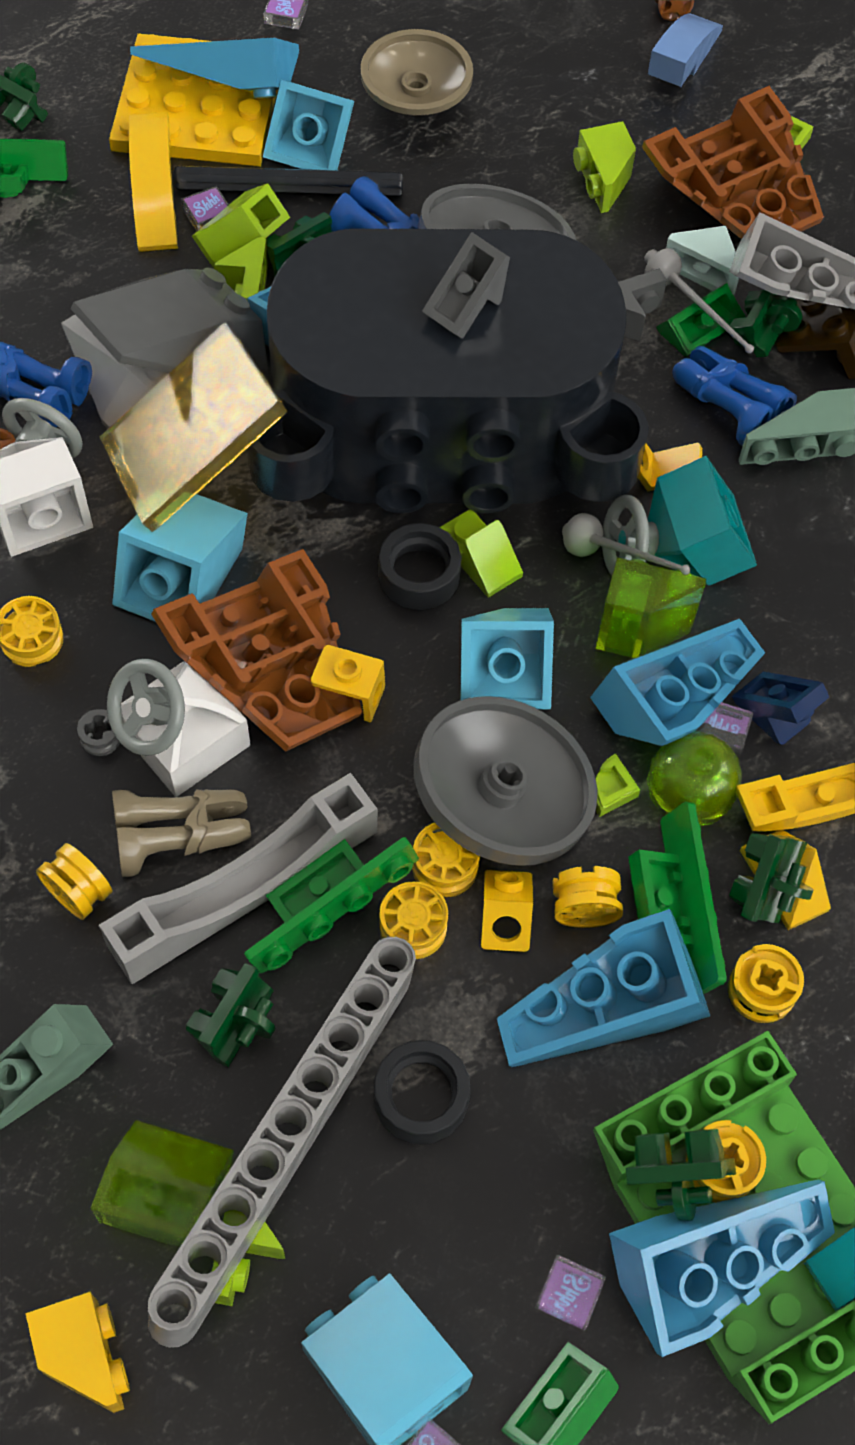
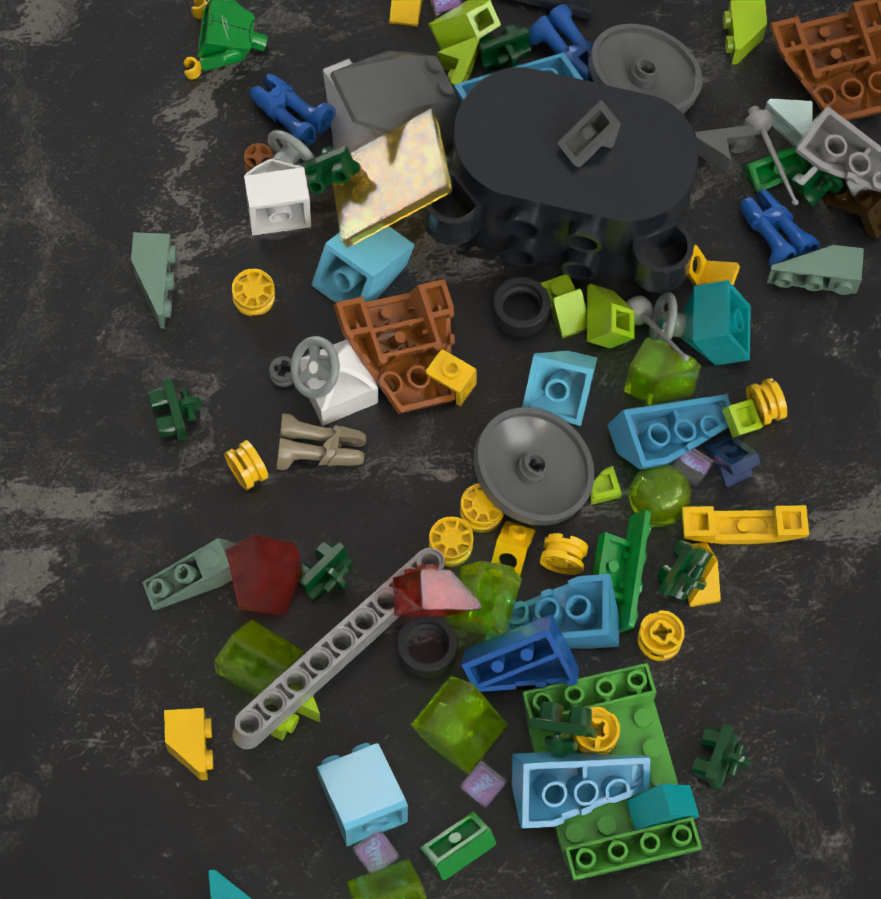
camera: 15 degrees right, 5 degrees up
light grey arch [99,773,378,984] -> none
green bracket [244,837,419,974] -> none
none -> clear red slope [226,535,302,616]
none -> dark green hips [300,145,361,195]
none -> clear red slope [393,564,481,616]
none -> clear neon green slope [411,676,508,774]
none -> clear neon green slope [446,561,522,637]
none -> blue wedge [461,614,579,692]
none -> lime slope [587,284,634,349]
none -> lime plate [722,399,763,438]
none -> yellow wheel [746,378,787,426]

